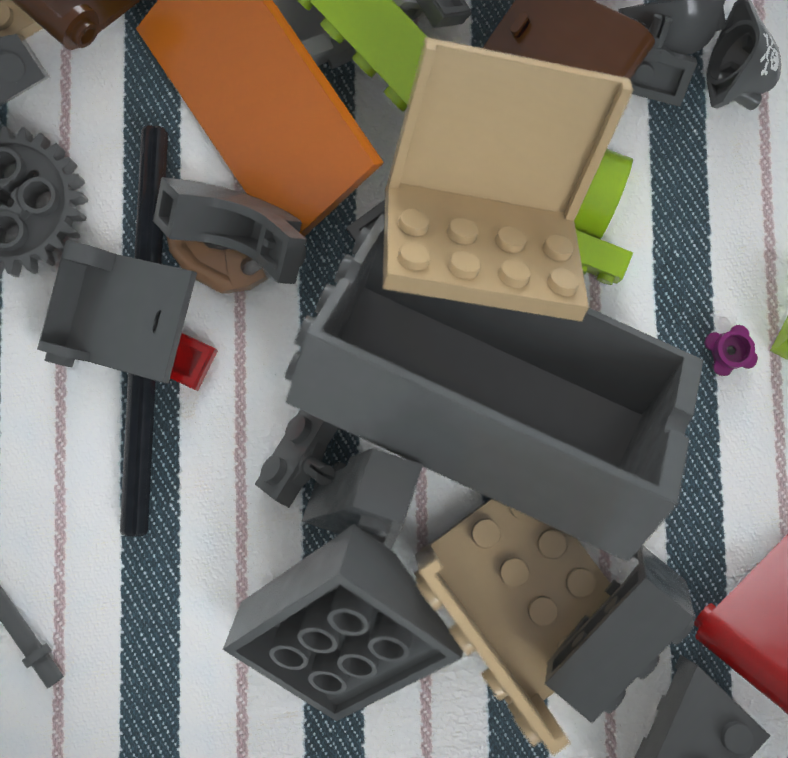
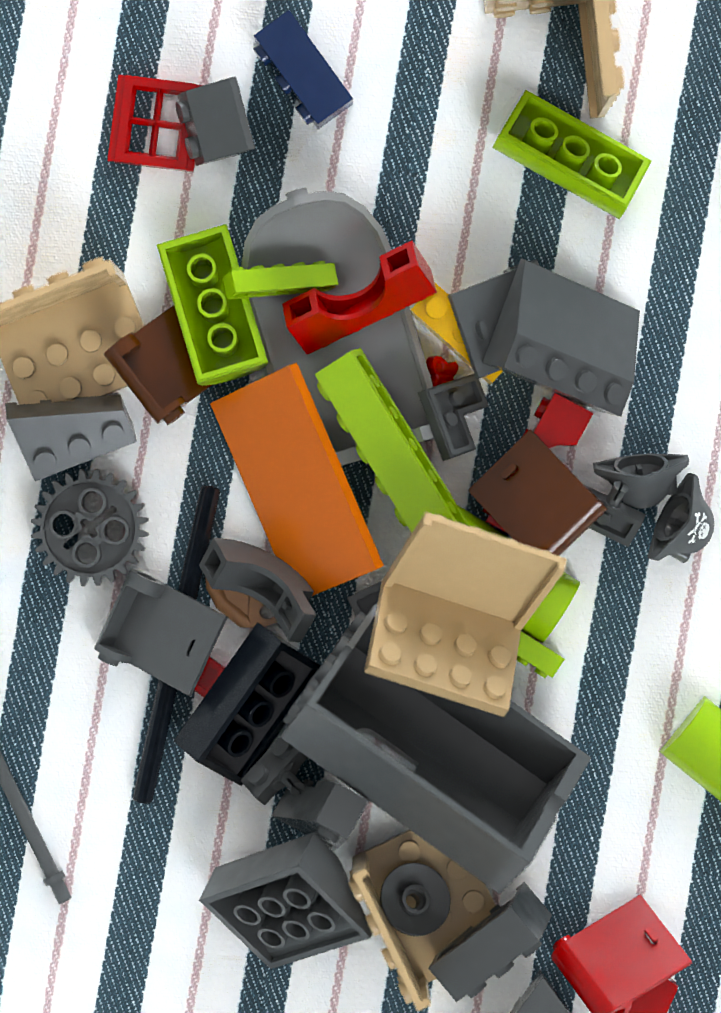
camera: 15 degrees right, 5 degrees up
magenta plate [704,325,758,376] -> none
none -> black slope [174,622,321,786]
none -> dark grey dish [380,863,451,936]

